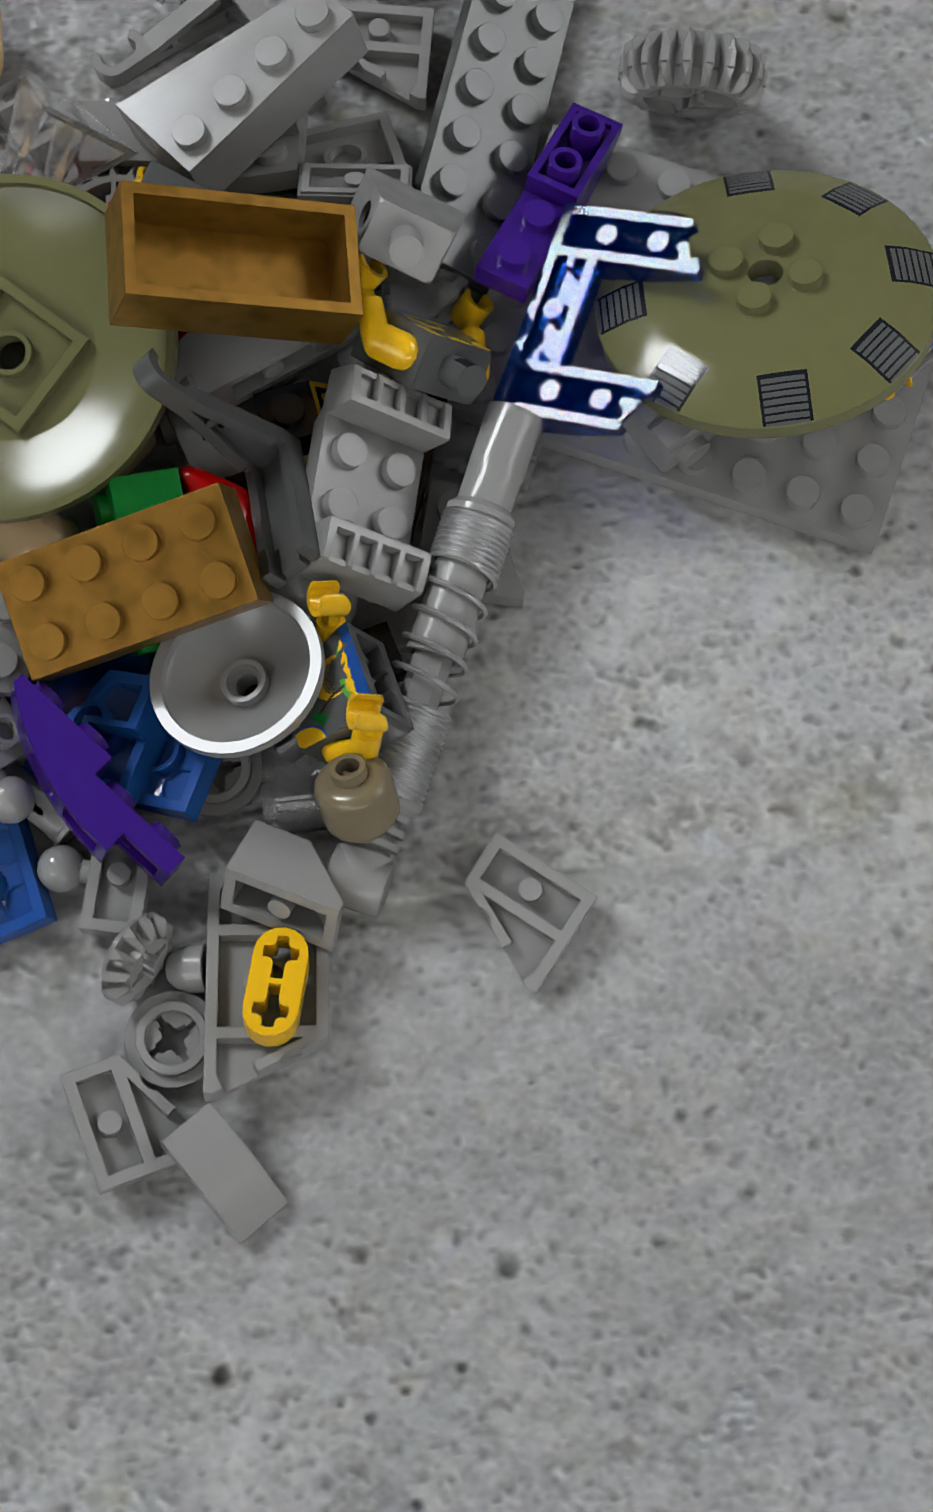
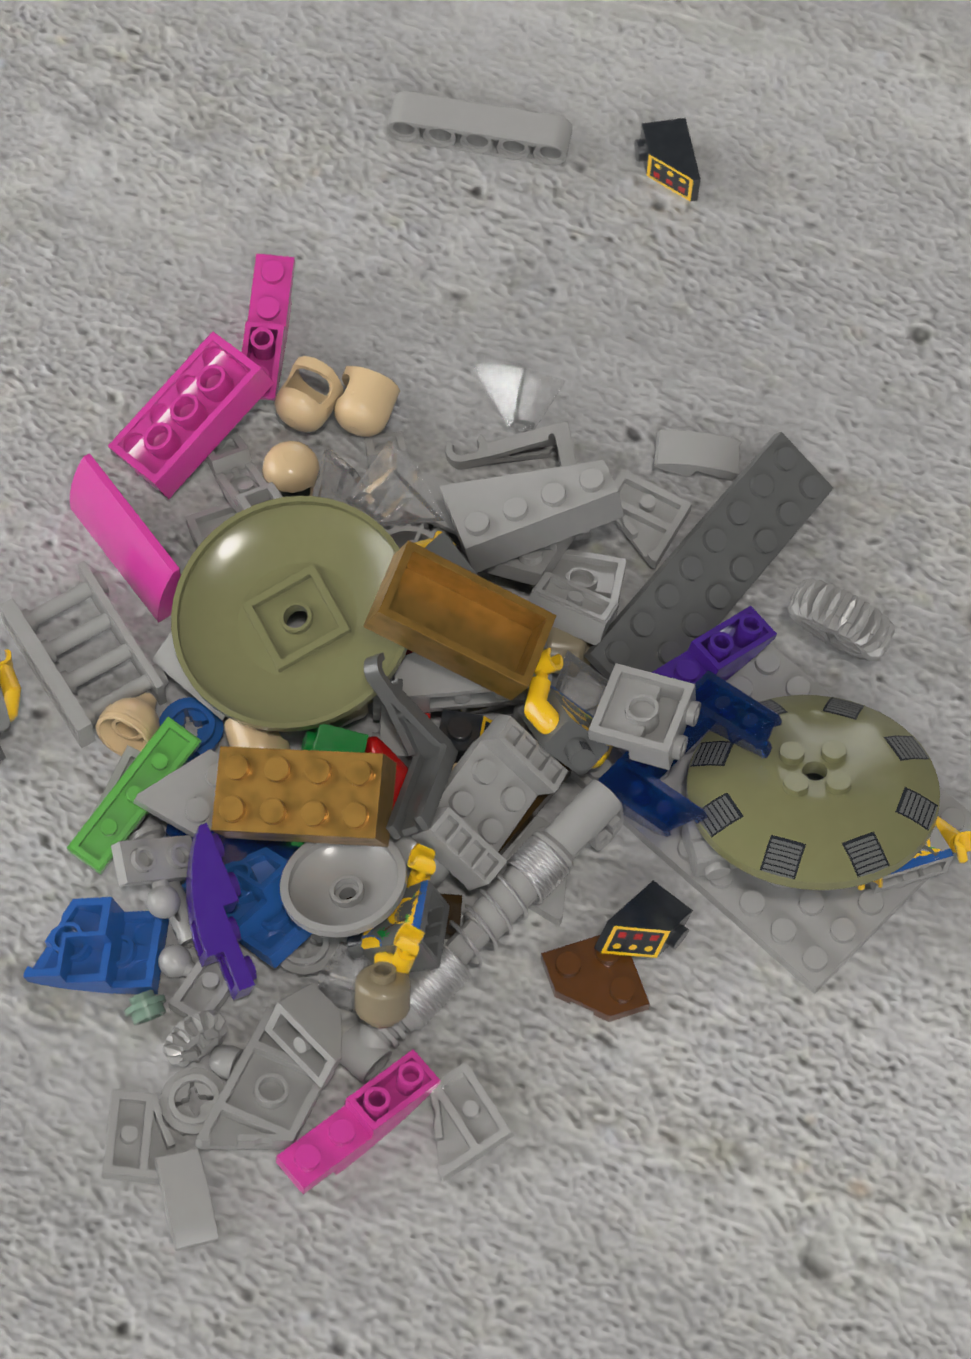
camera: 25 degrees right, 10 degrees down
yellow beam [242,927,309,1047] -> none
light grey torso [350,166,466,284] -> none
none -> sand green plate [124,990,166,1025]
none -> dark pink slope [276,1049,441,1194]
none -> reddish brown plate [541,935,650,1022]
none -> light grey plate [588,663,701,770]
none -> black slope [594,880,693,958]

